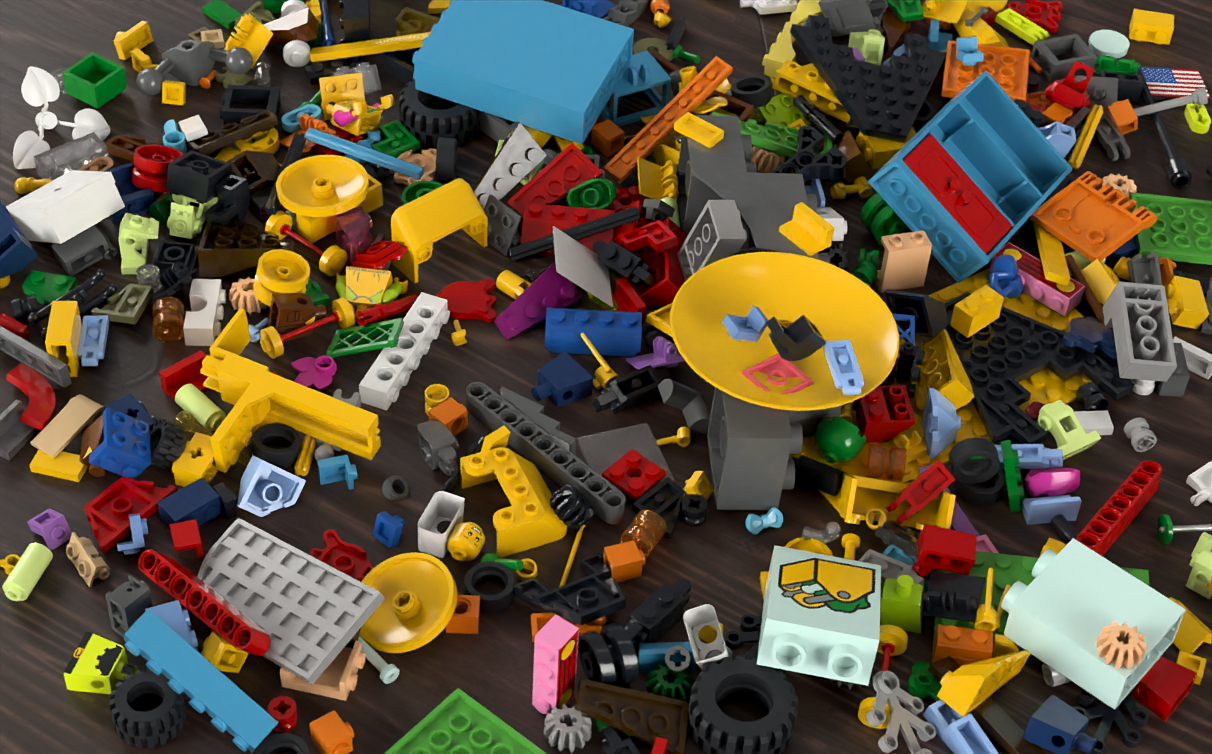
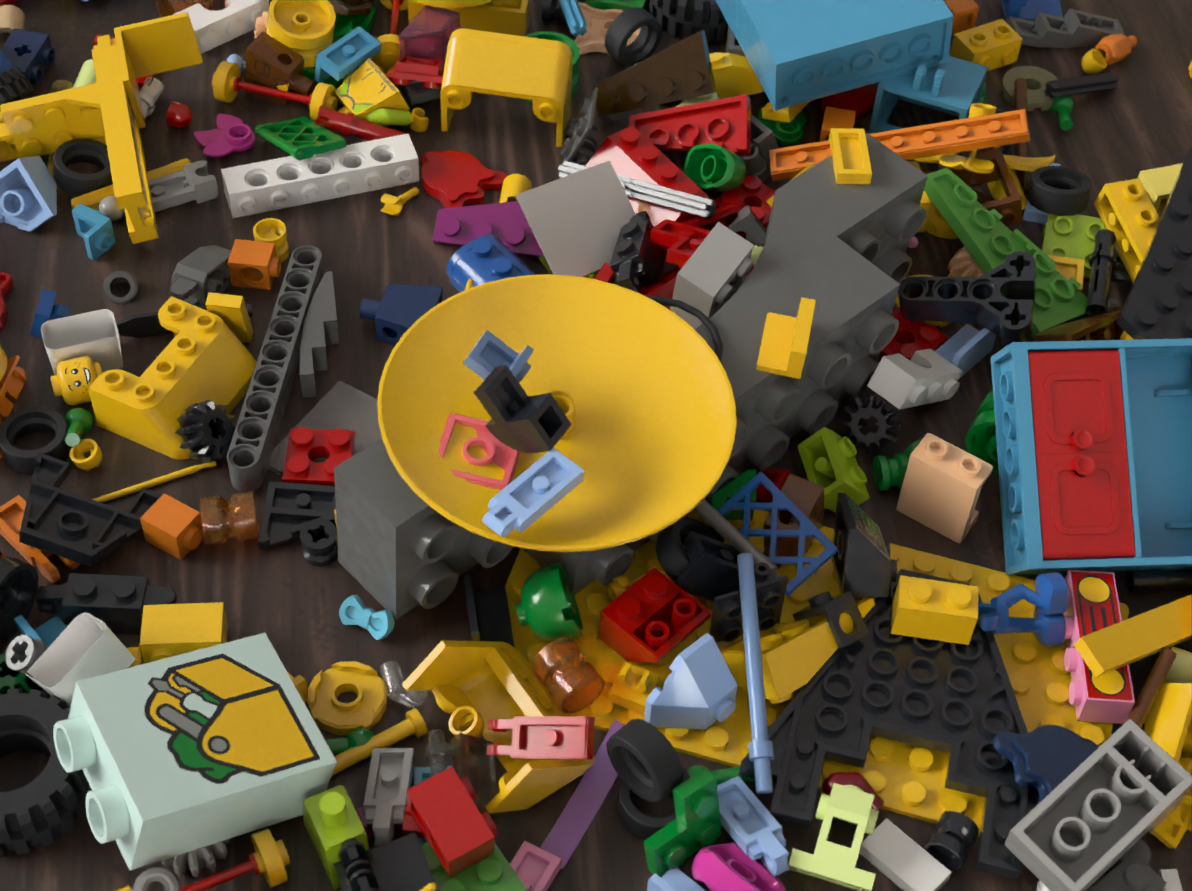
camera: 50 degrees right, 5 degrees up
none -> yellow brick [140,602,228,663]
none -> dark azure panel [315,27,381,83]
none -> medium blue bar [737,553,774,794]
none -> black bracket [792,591,869,648]

